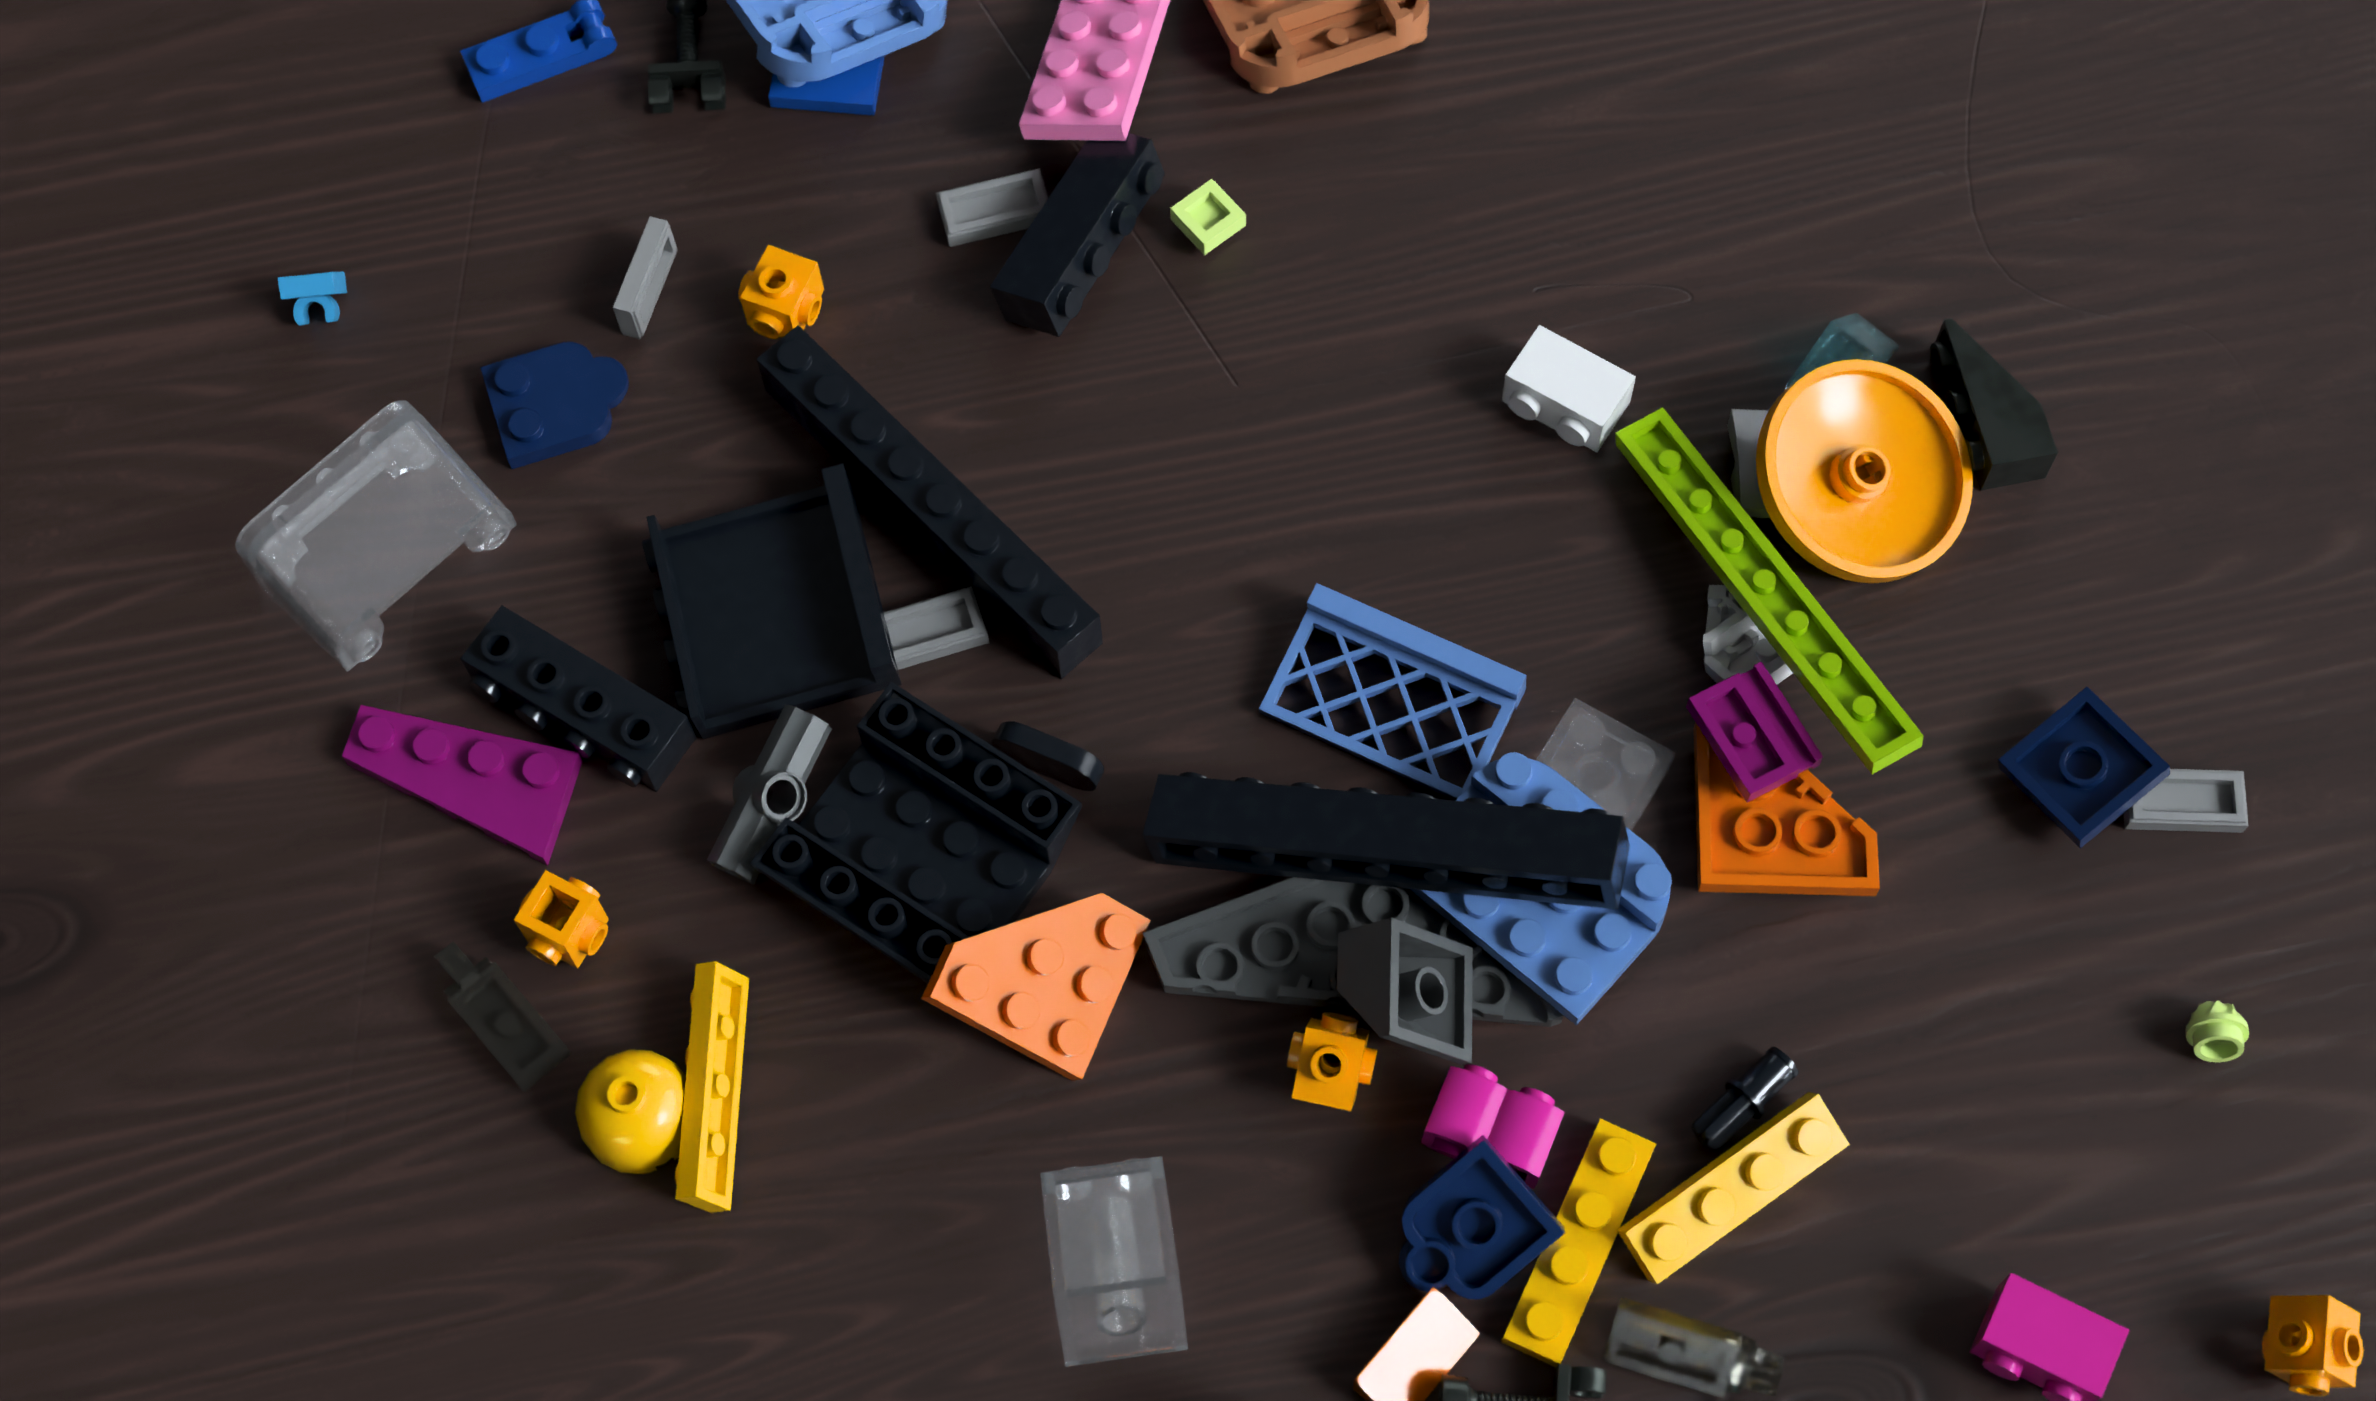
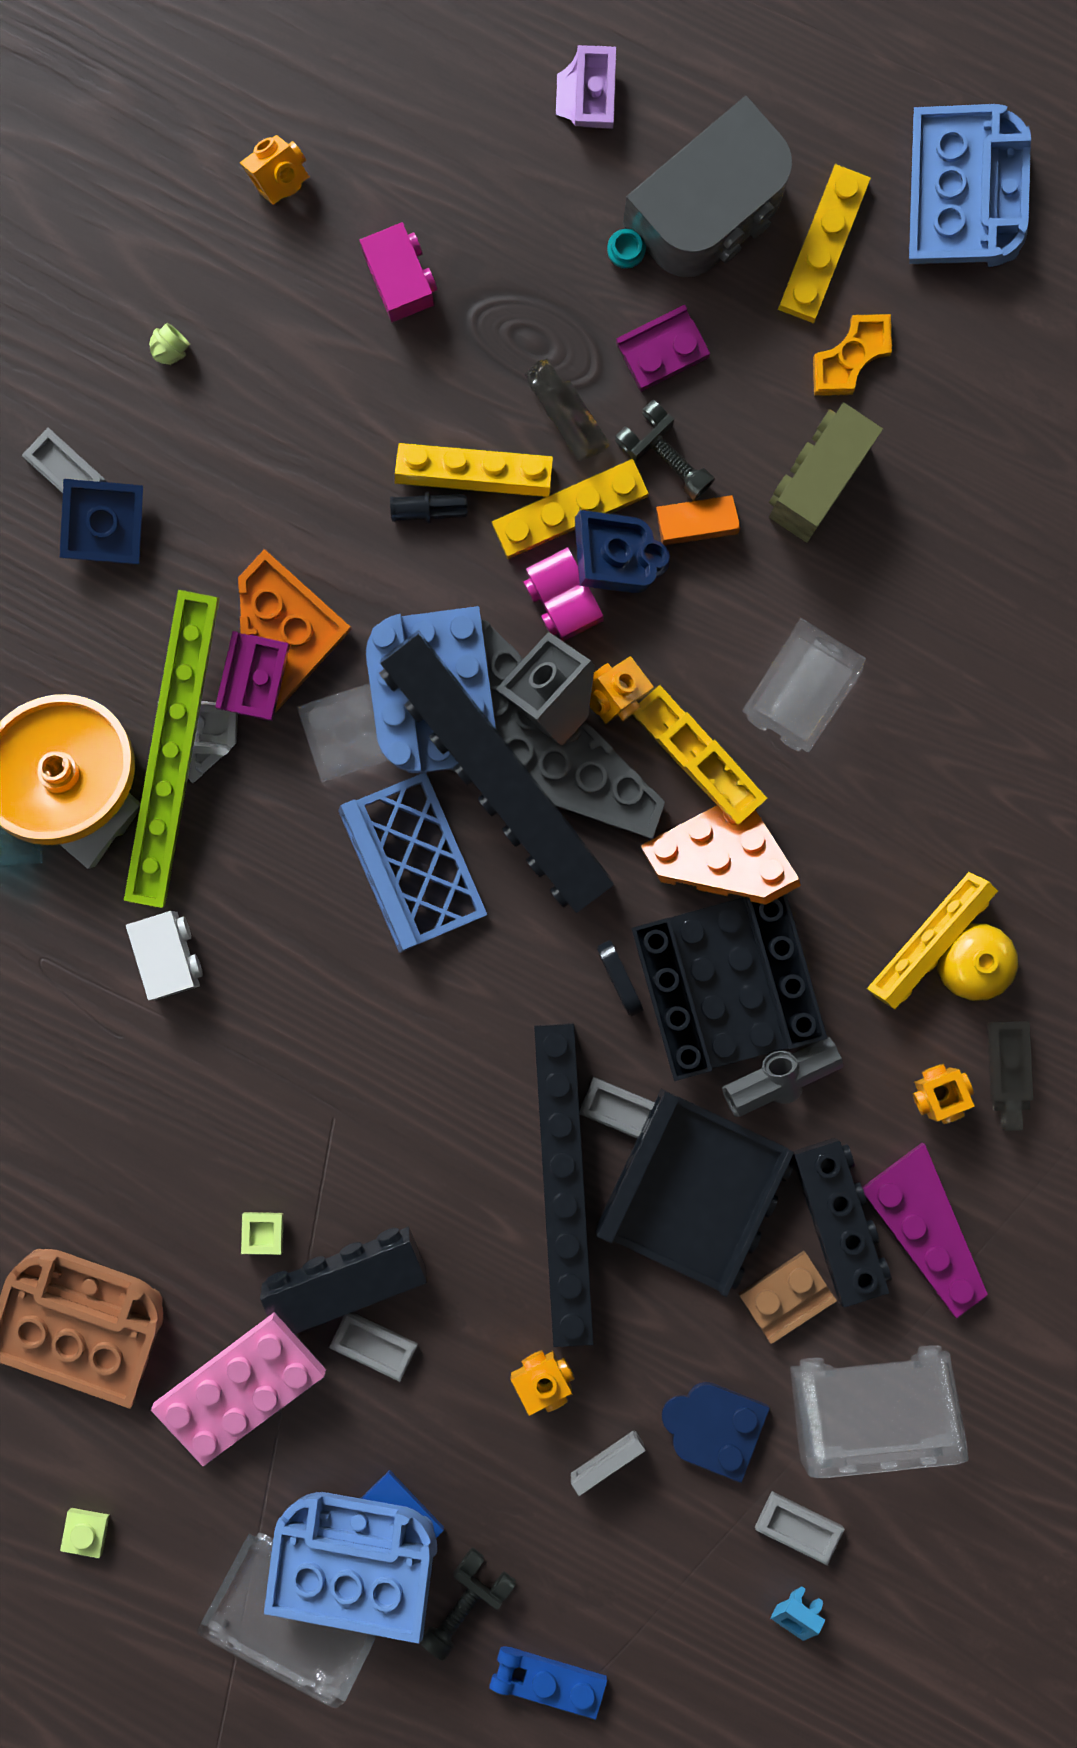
camera: 145 degrees left, 20 degrees up
none -> yellow slope [632,685,768,825]
none -> medium nougat plate [738,1251,837,1344]
none -> light grey tile [755,1491,845,1566]

